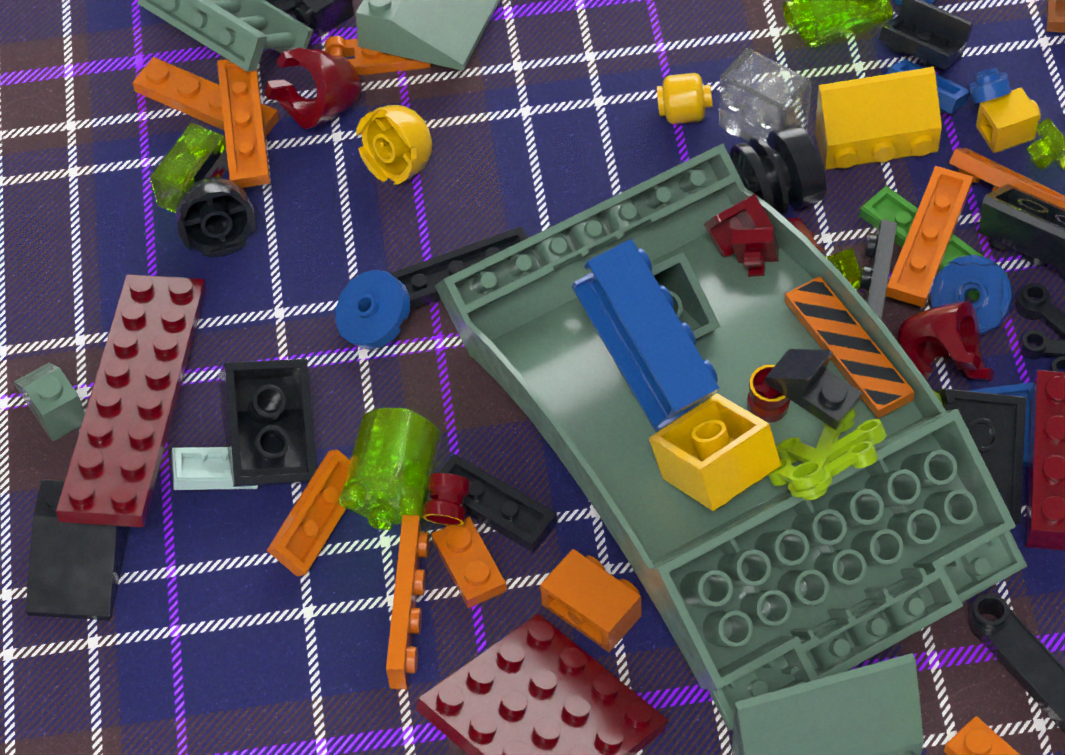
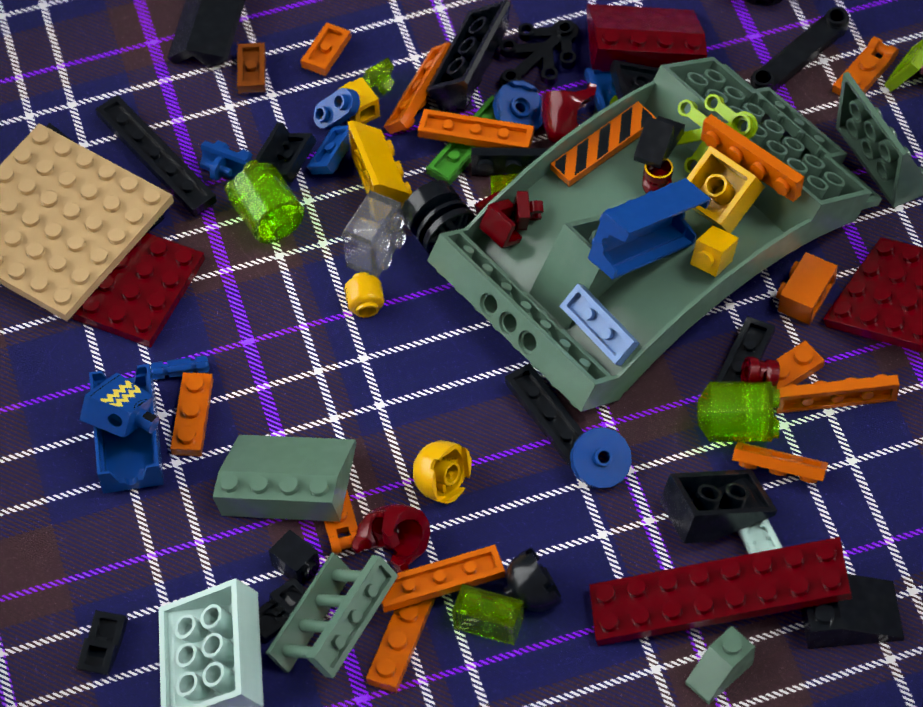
camera: 100 degrees left, 0 degrees up
none -> medium blue plate [560,284,640,366]
none -> yellow brick [690,225,739,277]
none -> orange plate [701,114,805,202]

